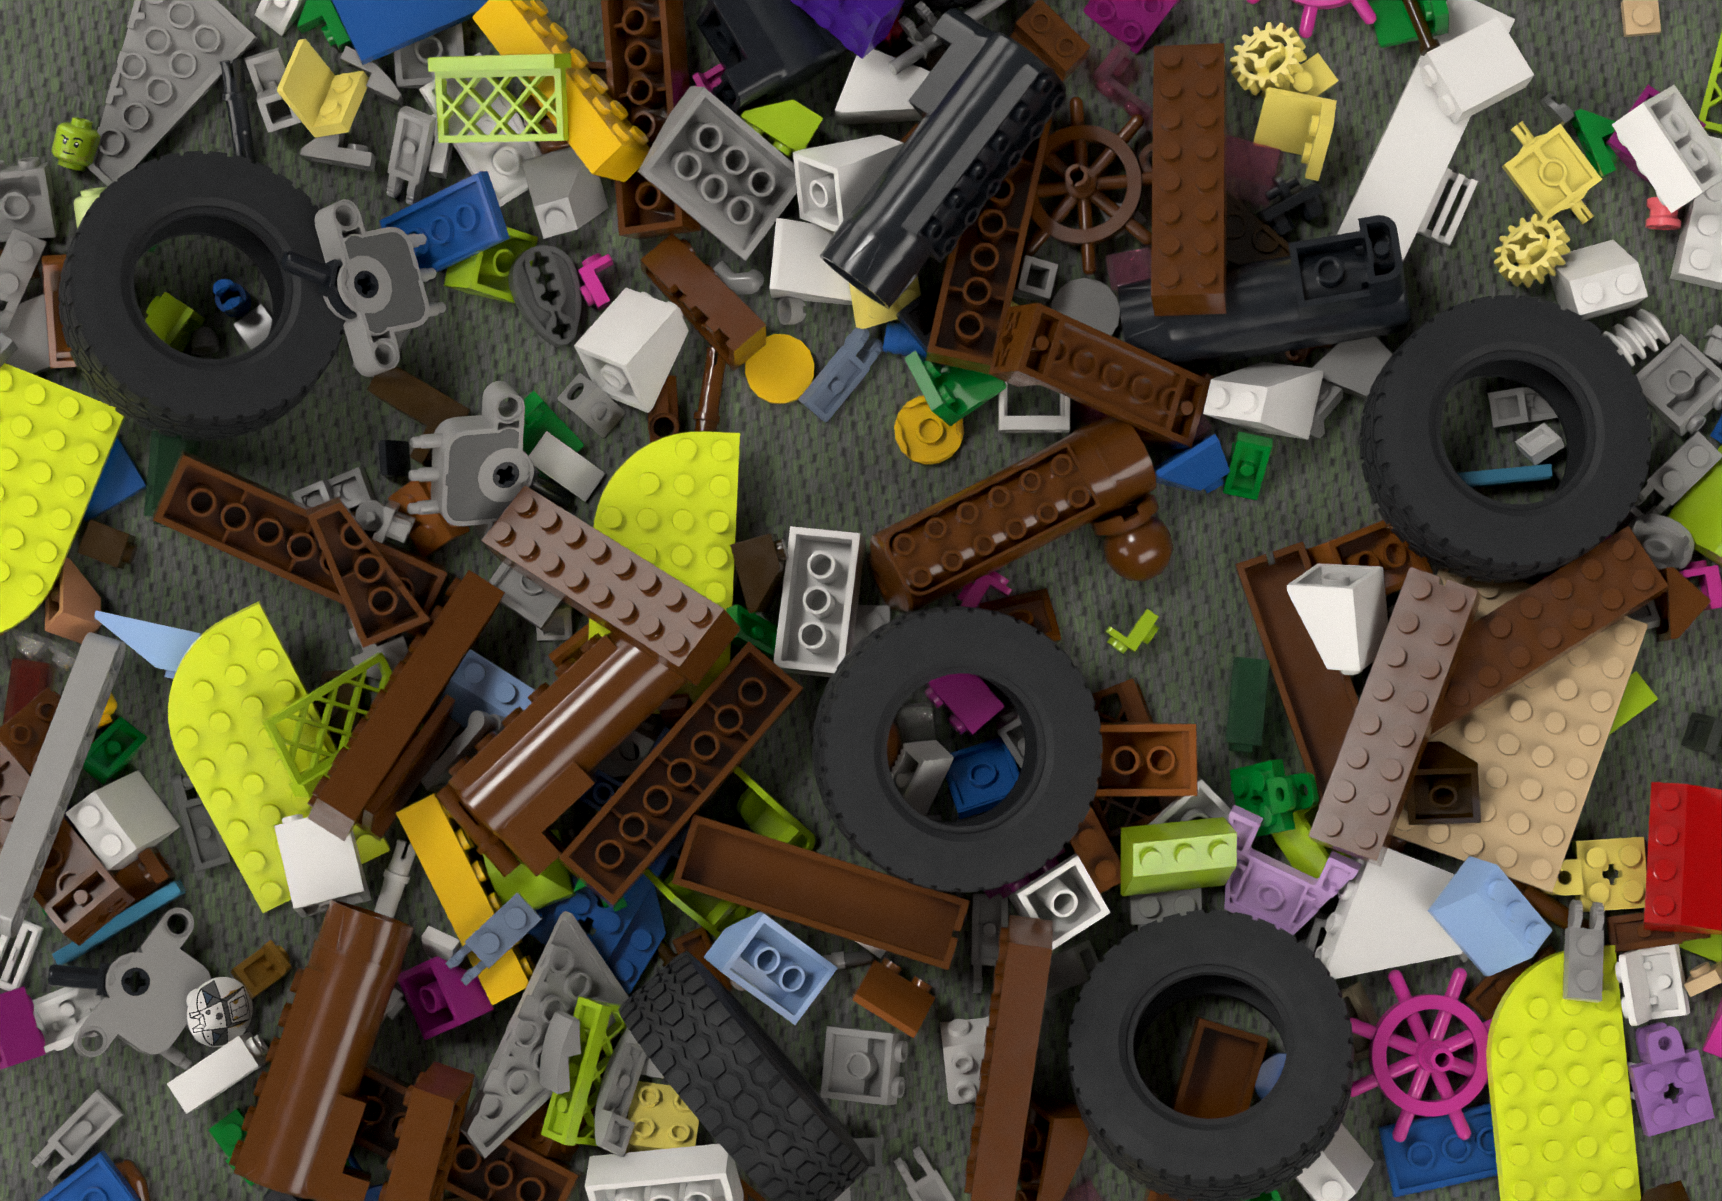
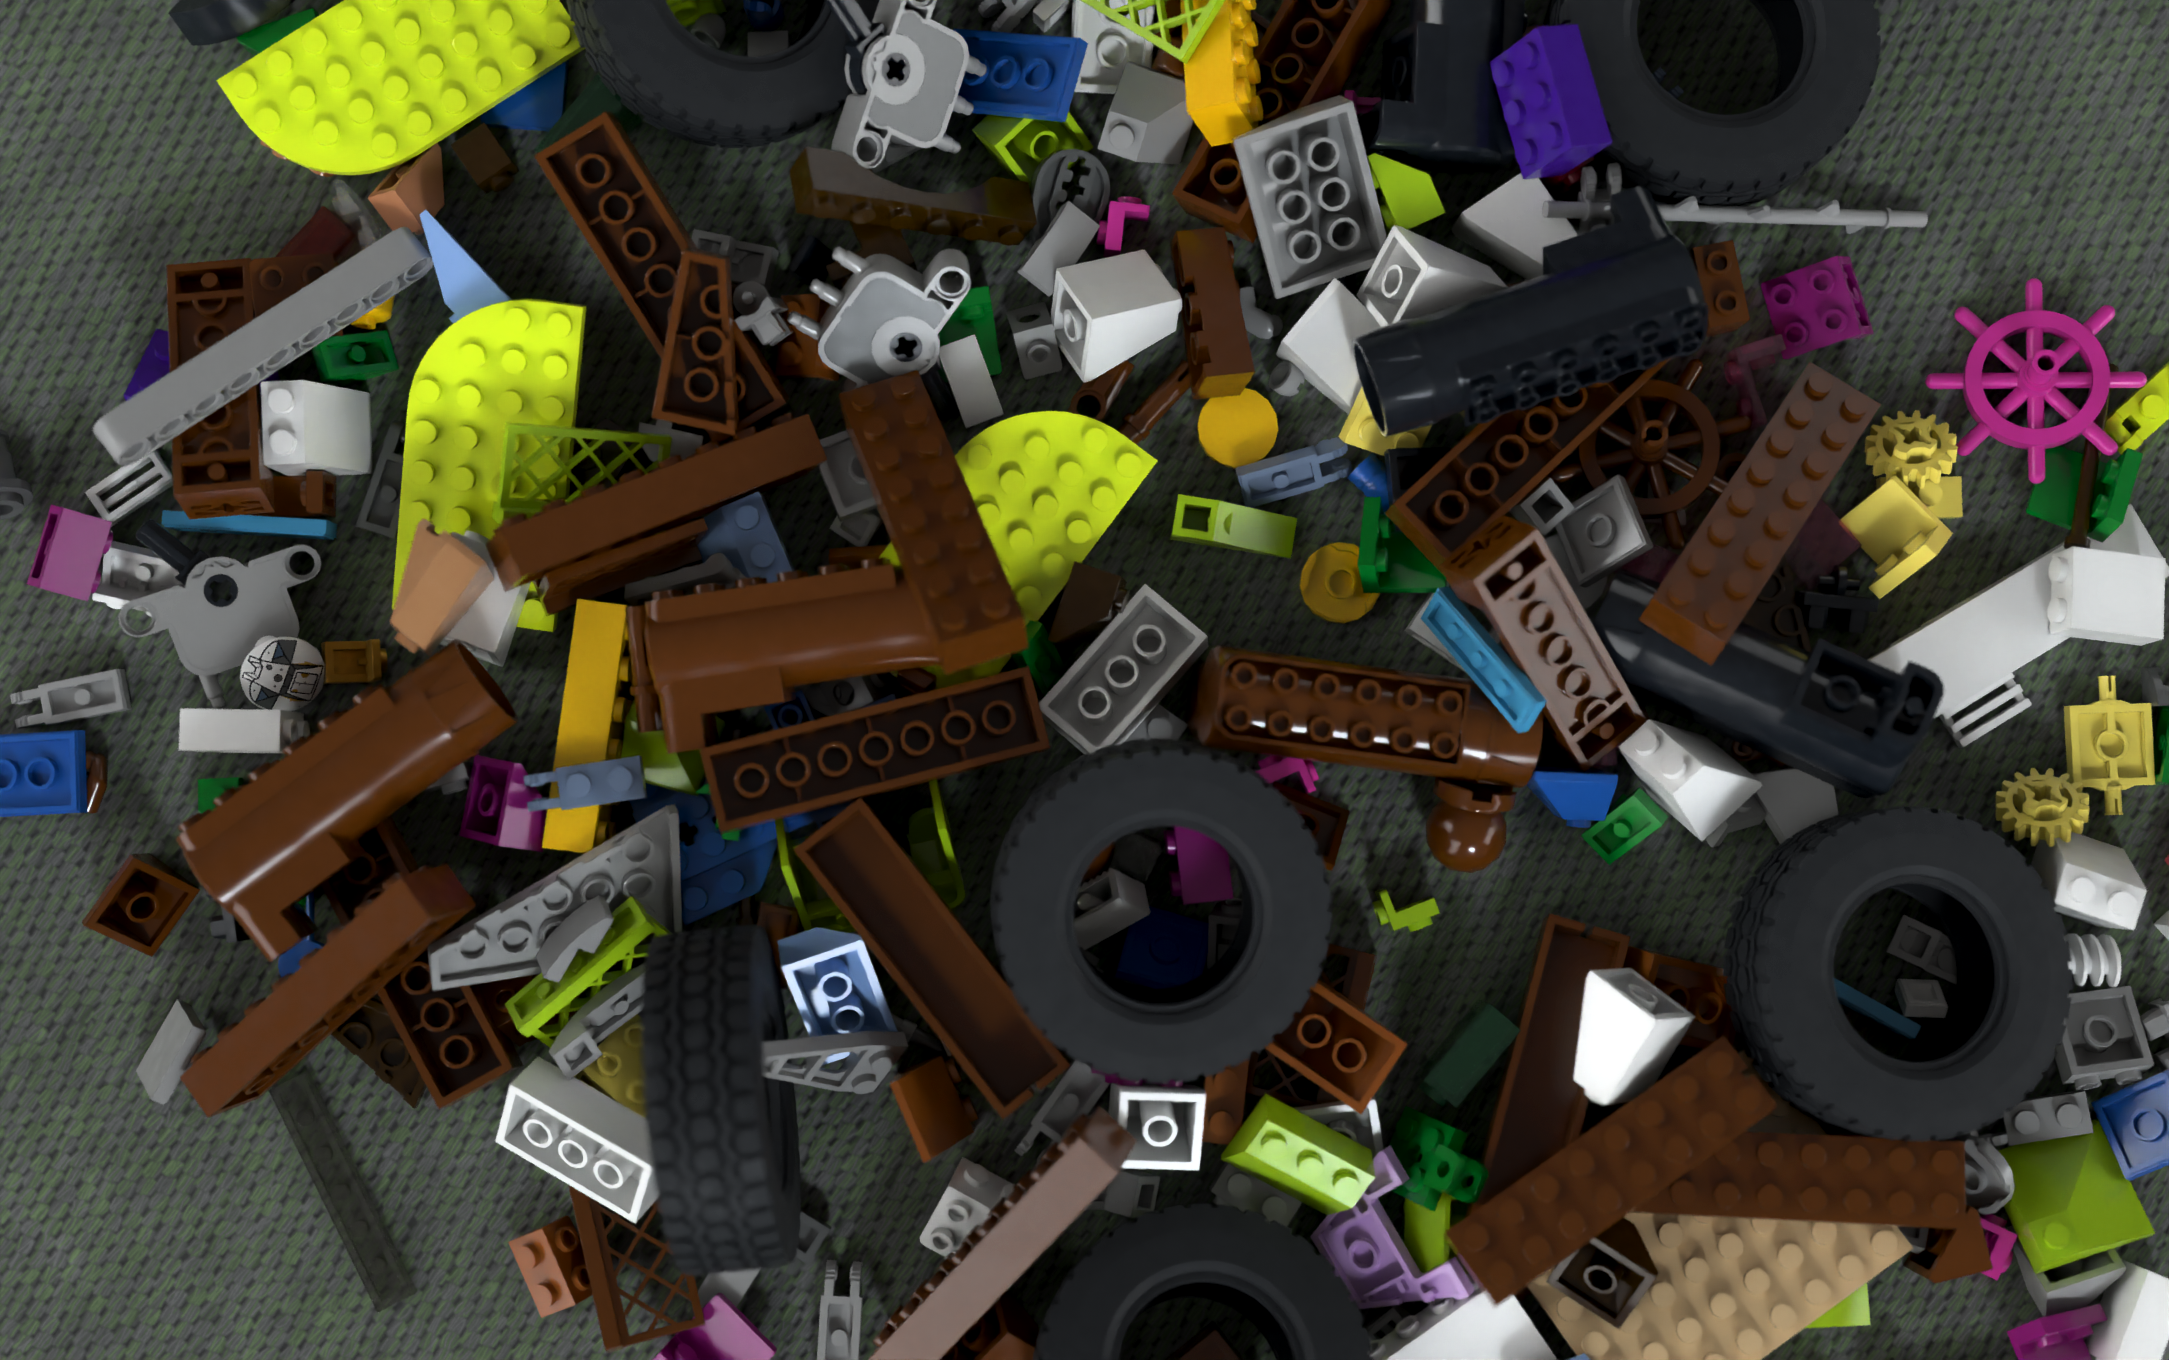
camera: 30 degrees right, 0 degrees up
white pin [374,839,416,918] -> none
white slope [421,926,469,971] -> none
light grey plate [821,1026,908,1105] -> none
none -> medium nougat slope [390,518,494,656]
none -> light grey plate [762,1031,908,1094]
none -> dark brown arch [789,146,1037,246]
none -> light grey slope [1017,201,1100,296]
none -> lime slope [1170,494,1297,559]
none -> dark azure tile [1421,586,1547,733]
none -> light grey tile [1555,474,1653,588]

